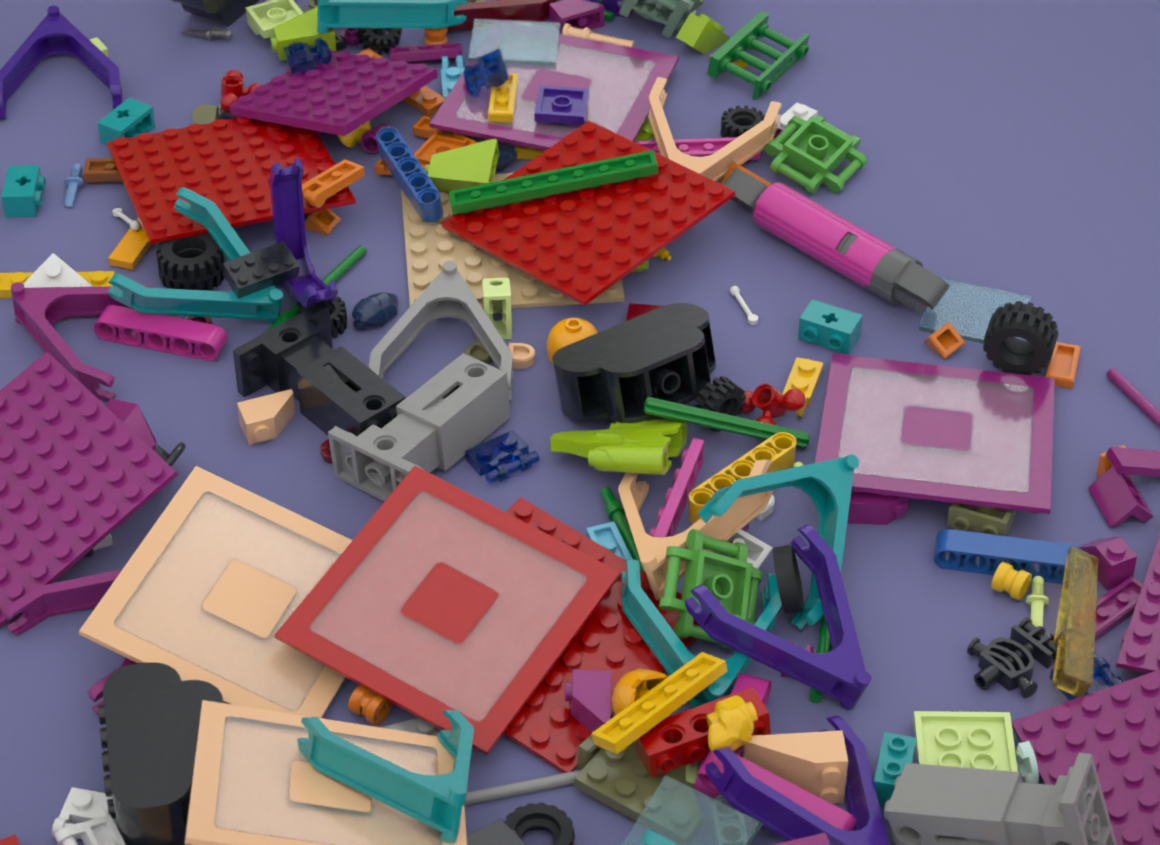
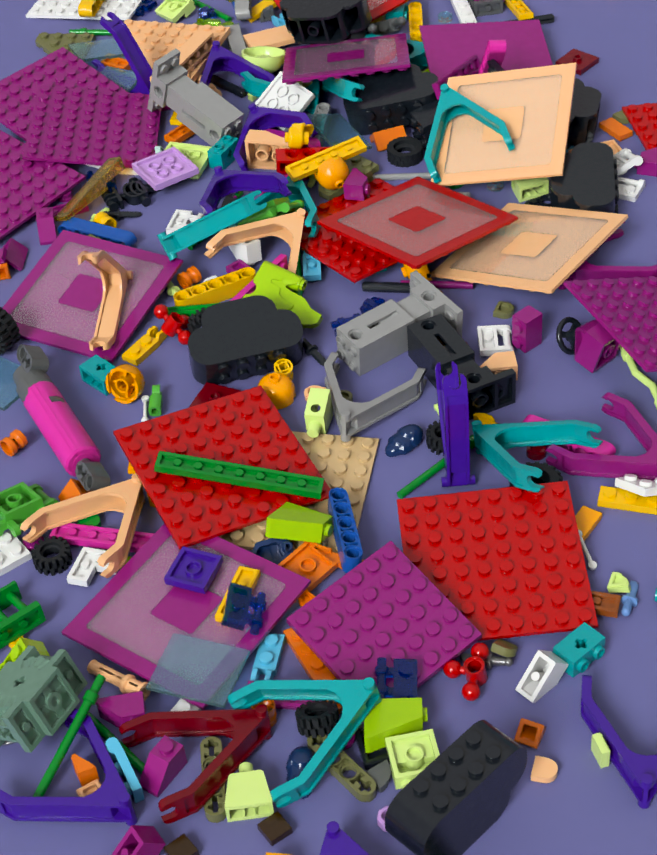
camera: 160 degrees left, 0 degrees up
black piece [222,241,300,299] -> none
orange plate [302,159,365,208] -> none
none -> orange wheel [0,429,28,456]
none -> white plate [67,547,118,587]
none -> light nougat piece [77,250,133,351]
none -> black piece [104,209,142,220]
none -> light orange cylinder [105,364,145,404]
none -> lavender plate [131,147,199,191]
none -> bright green bar [148,385,163,417]
none -> white plate [166,209,204,235]
none -> orange wheel [177,266,202,289]
none -> black piece [303,338,326,366]
none -> clear blue piece [360,297,385,314]
none -> white plate [477,325,514,356]
none -> magenta brick [512,305,543,353]
none -> orange slope [514,718,546,749]
none -> white slope [515,650,569,703]
none -> light nougat tile [531,755,558,783]
none -> yellowish green tile [607,572,631,593]

